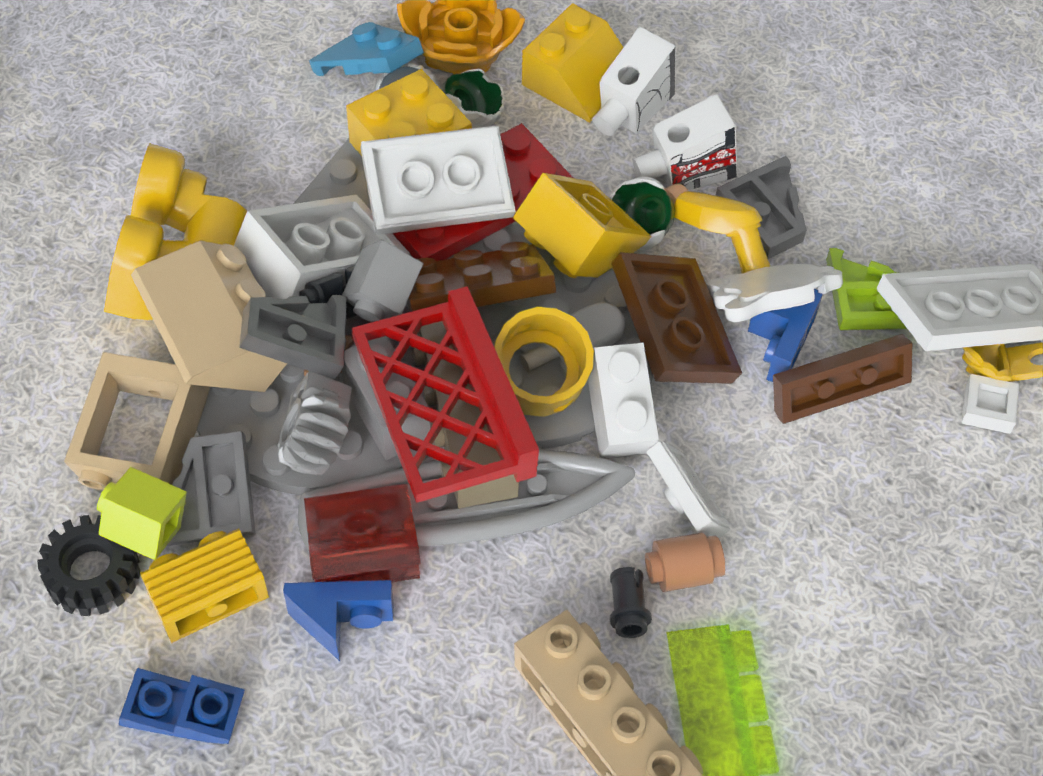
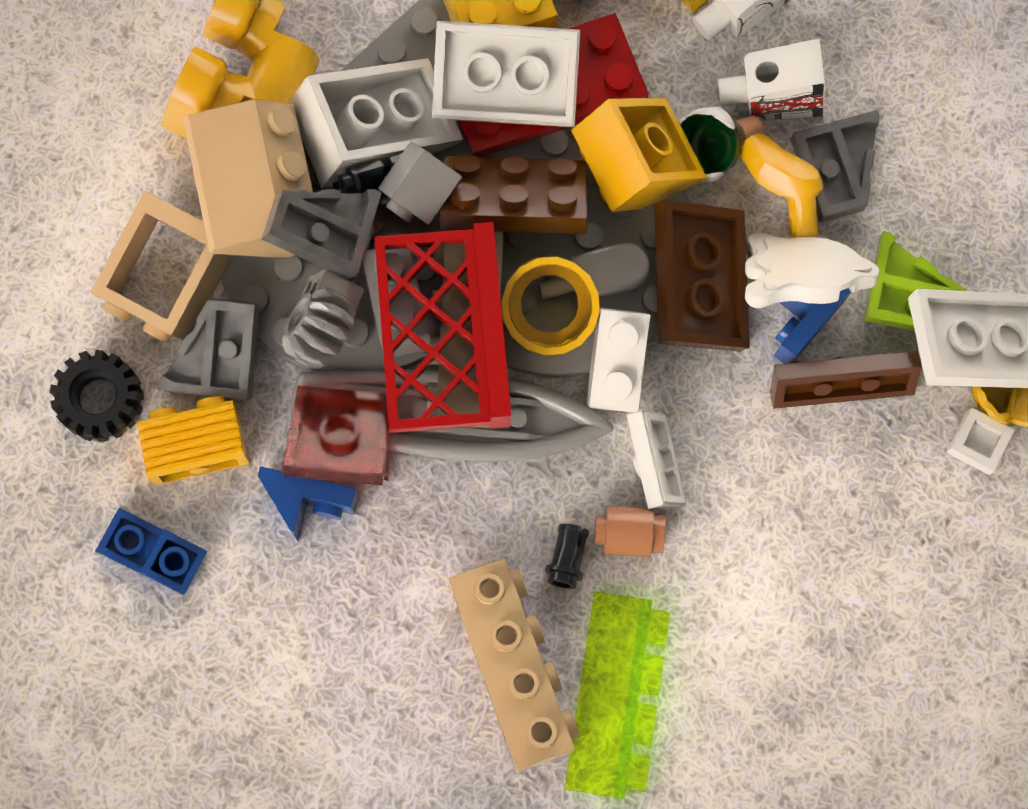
camera: 15 degrees right, 20 degrees up
neon yellow brick [97,467,187,560] -> none

